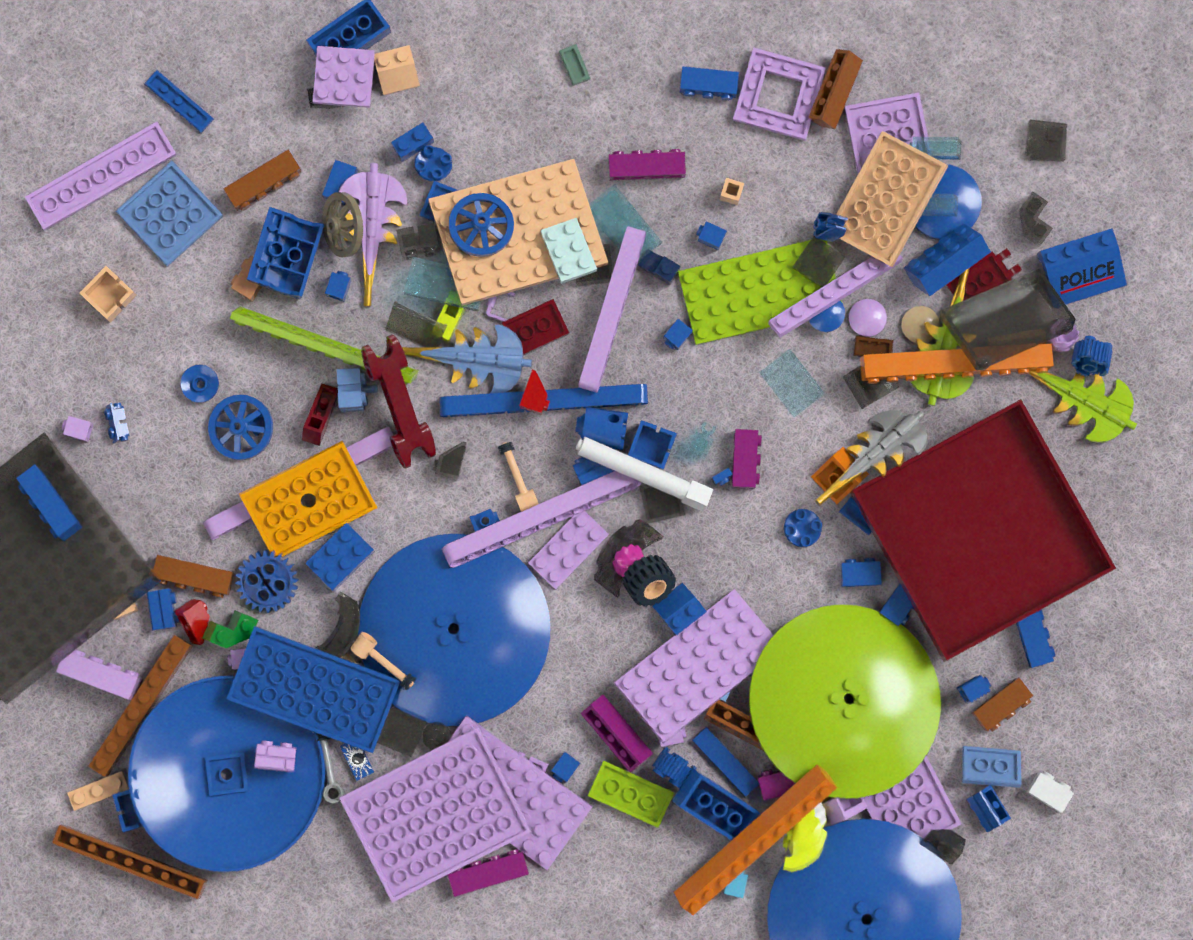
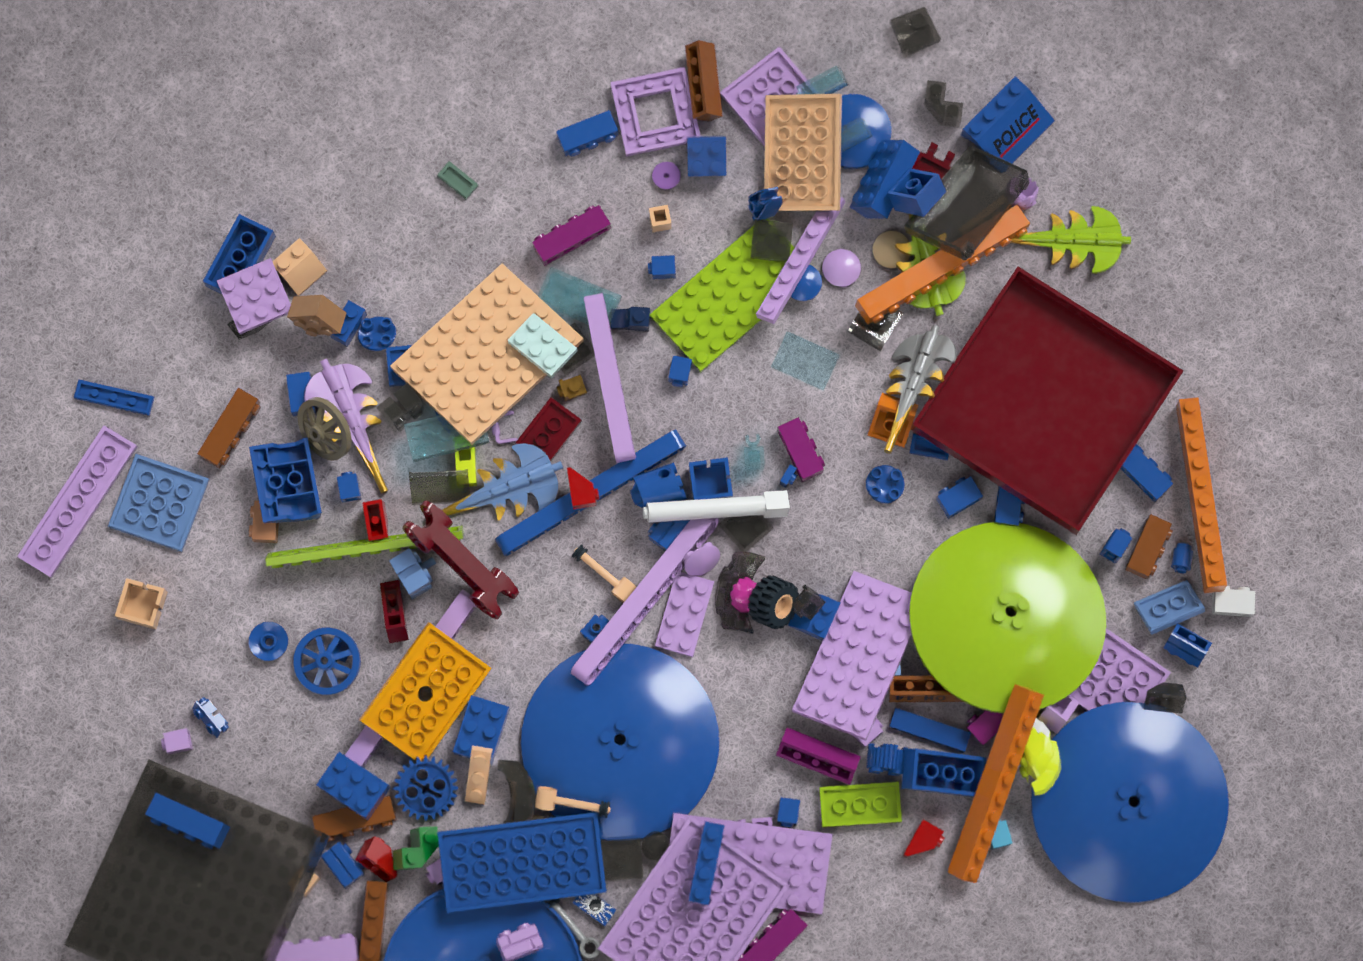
camera: 25 degrees left, 5 degrees down
clear smoke slope [432,442,467,481] -> none
blue wheel [449,193,514,257] -> none
reddish brown plate [853,336,894,357] -> none
blue brick [1071,336,1113,377] -> none
none -> medium nougat brick [287,294,346,337]
none -> blue brick [316,752,391,821]
none -> red slope [362,499,389,541]
none -> light nougat plate [465,746,492,805]
none -> pearl gold bracket [556,375,587,401]
none -> medium lavender piece [652,162,681,189]
none -> lavender dish [684,542,720,576]
none -> blue brick [687,136,727,176]
none -> blue brick [688,821,725,905]
none -> clear smoke brick [792,584,826,620]
none -> blue brick [887,168,946,217]
none -> red slope [903,819,945,857]
none -> blue brick [1171,543,1193,574]
none -> orange brick [1176,397,1227,593]

